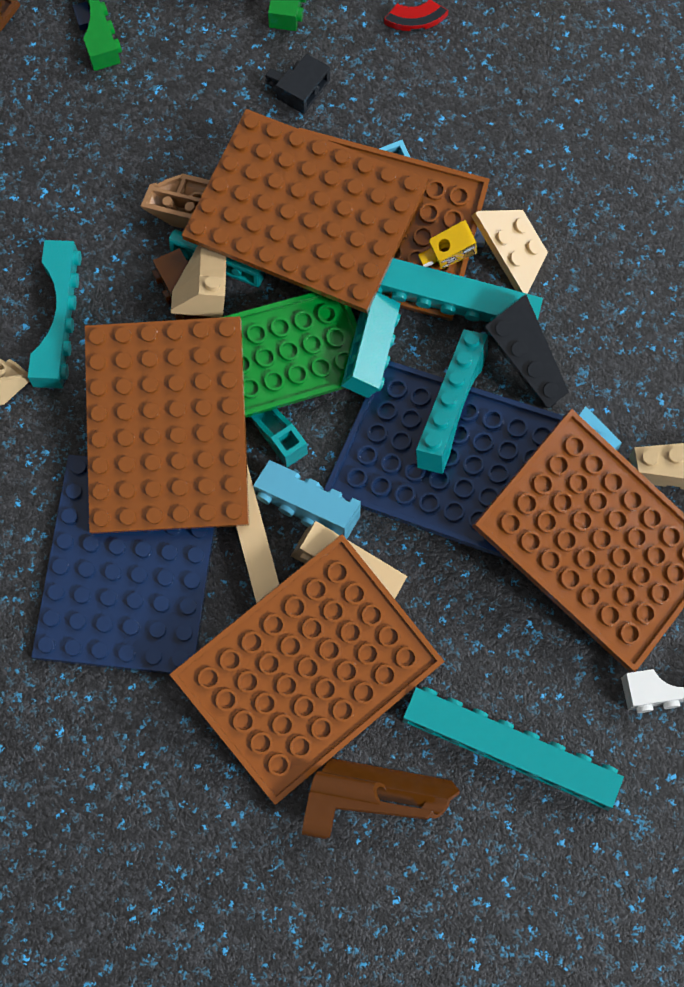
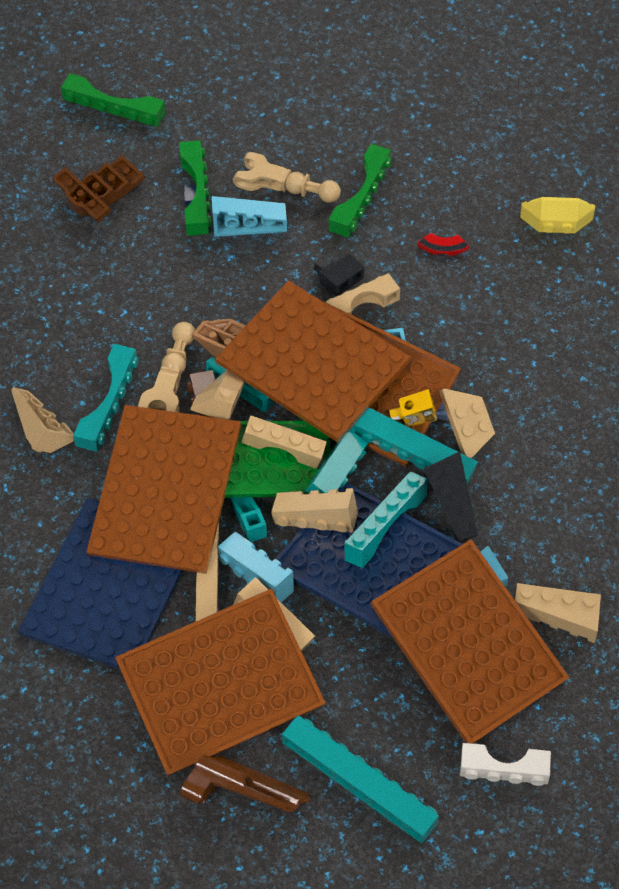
camera: 15 degrees right, 15 degrees down
none -> tan piece [138,322,195,413]
none -> medium azure wedge [212,196,287,237]
none -> tan arch [241,416,326,469]
none -> tan wedge [271,488,358,532]
none -> tan arch [326,273,400,314]

